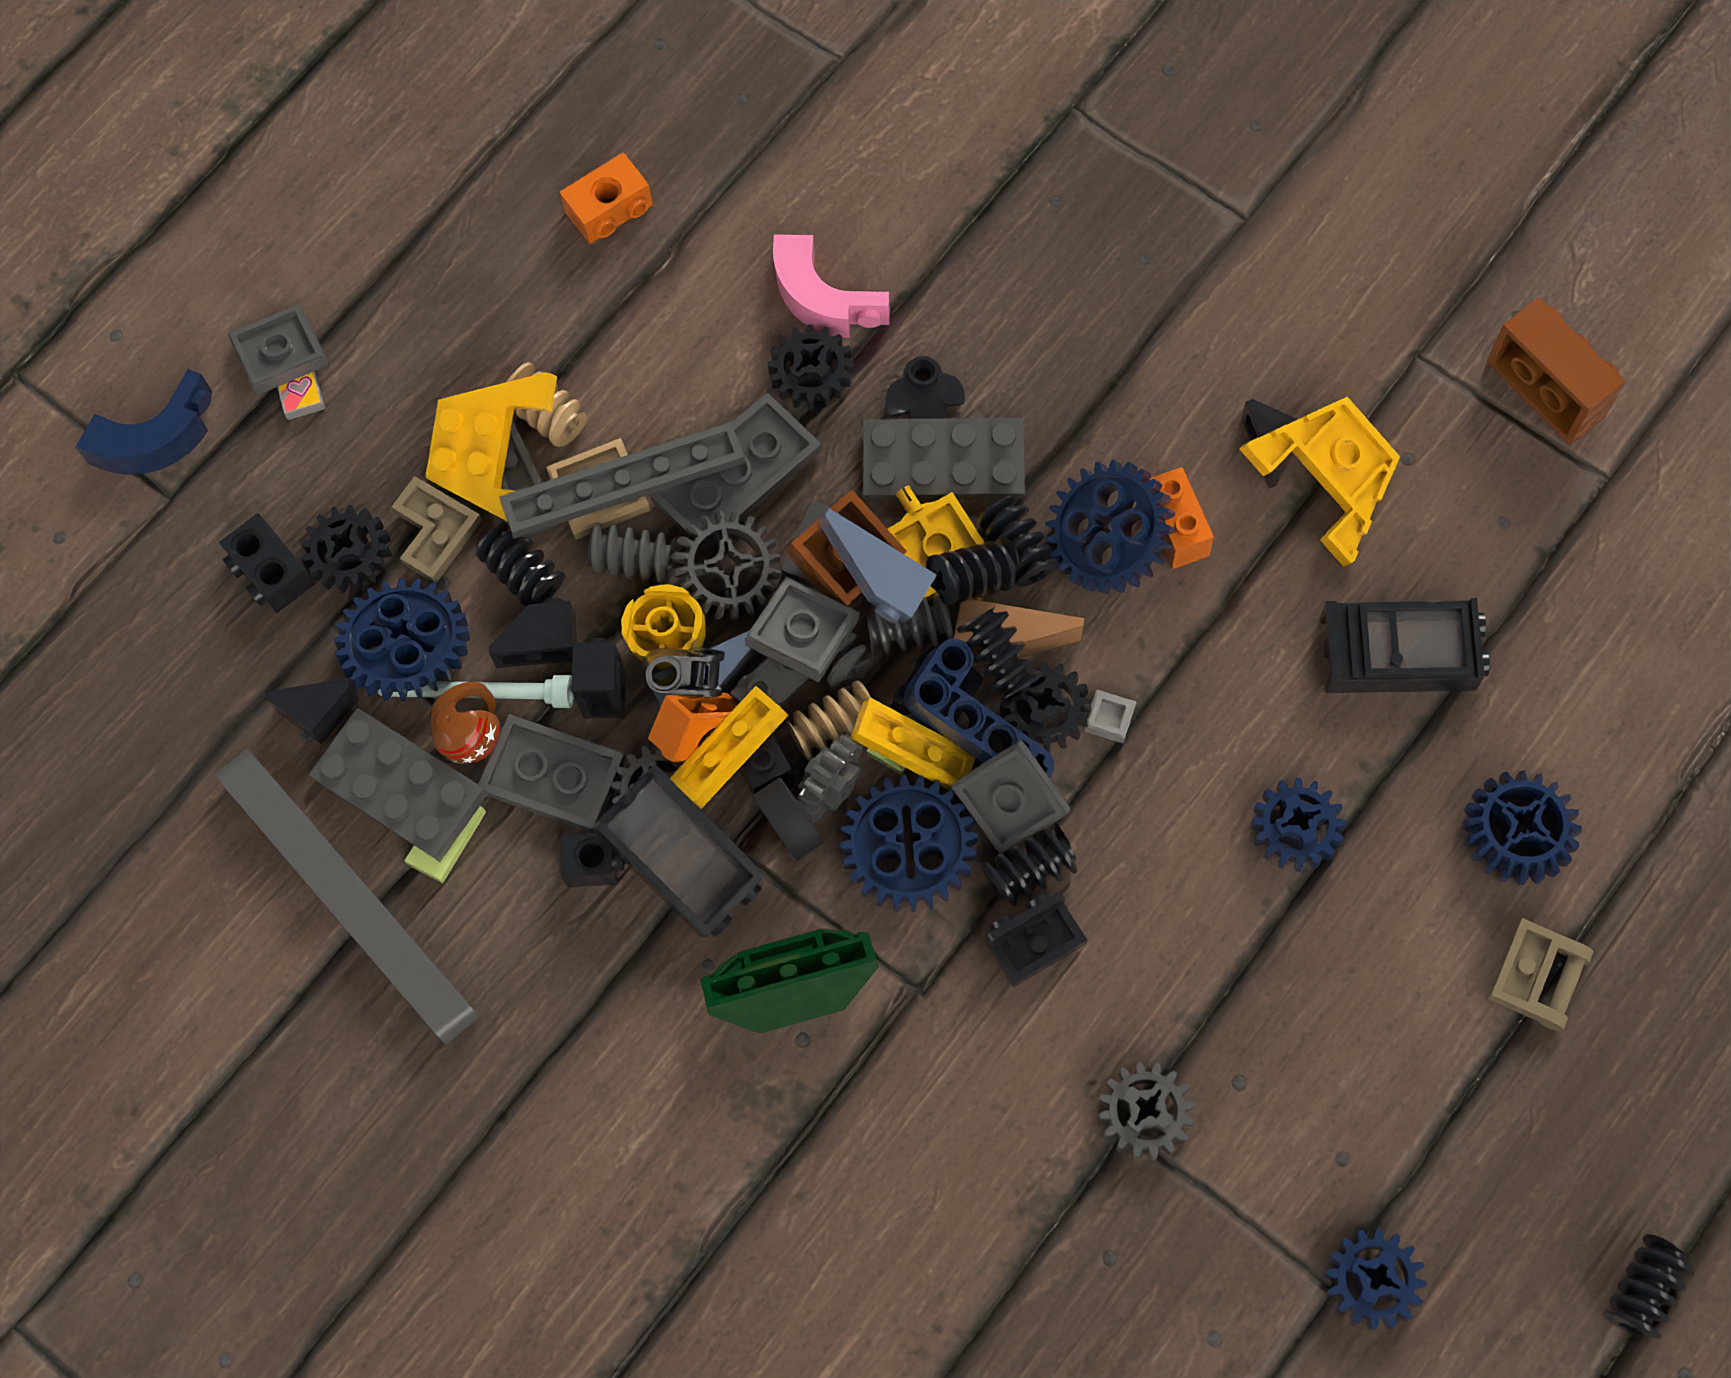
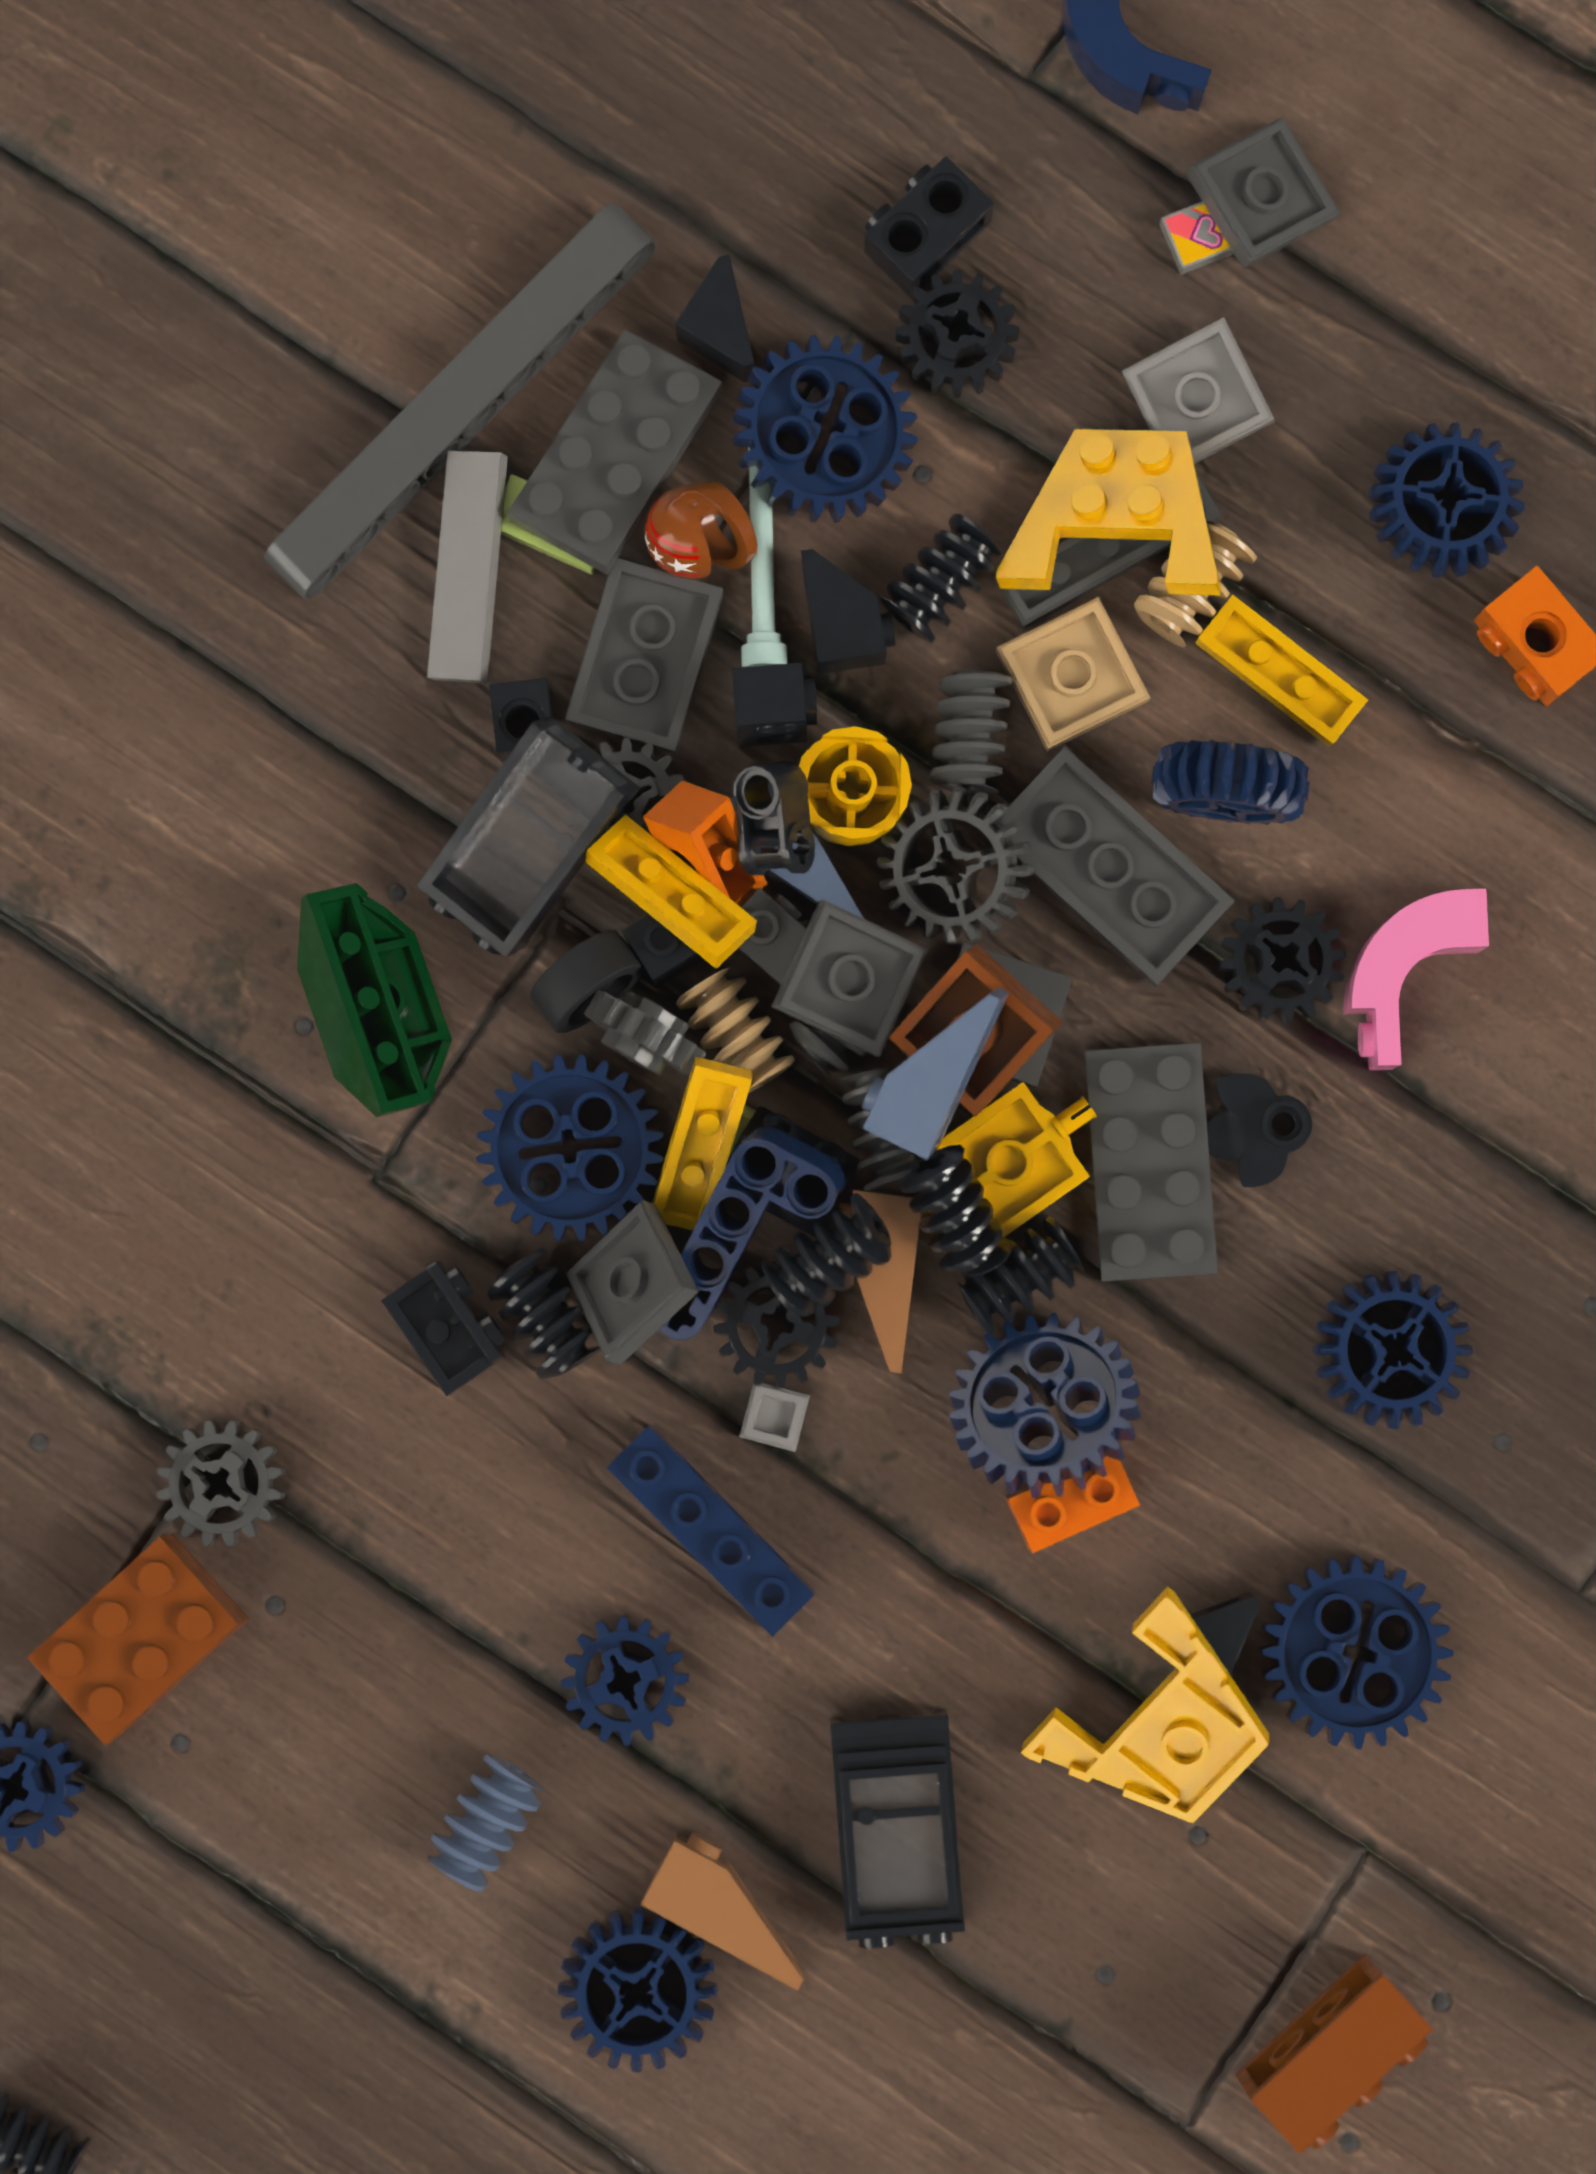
camera: 85 degrees right, 15 degrees up
dark tan plate [391,476,482,583] -> none
dark grey plate [499,422,745,539] -> none
dark tan plate [1488,918,1594,1032] -> none
none -> dark orange brick [27,1533,250,1746]
none -> light grey tile [427,451,508,683]
none -> sand blue piece [428,1754,545,1891]
none -> dark blue brick [606,1425,815,1637]
none -> medium nougat slope [641,1832,804,1991]
none -> light grey plate [1121,317,1275,464]
none -> dark blue gear [1151,740,1310,825]
none -> yellow plate [1195,595,1368,748]
none -> dark blue gear [1259,1555,1453,1749]
none -> dark blue gear [1312,1271,1473,1429]
none -> dark blue gear [1368,422,1525,578]

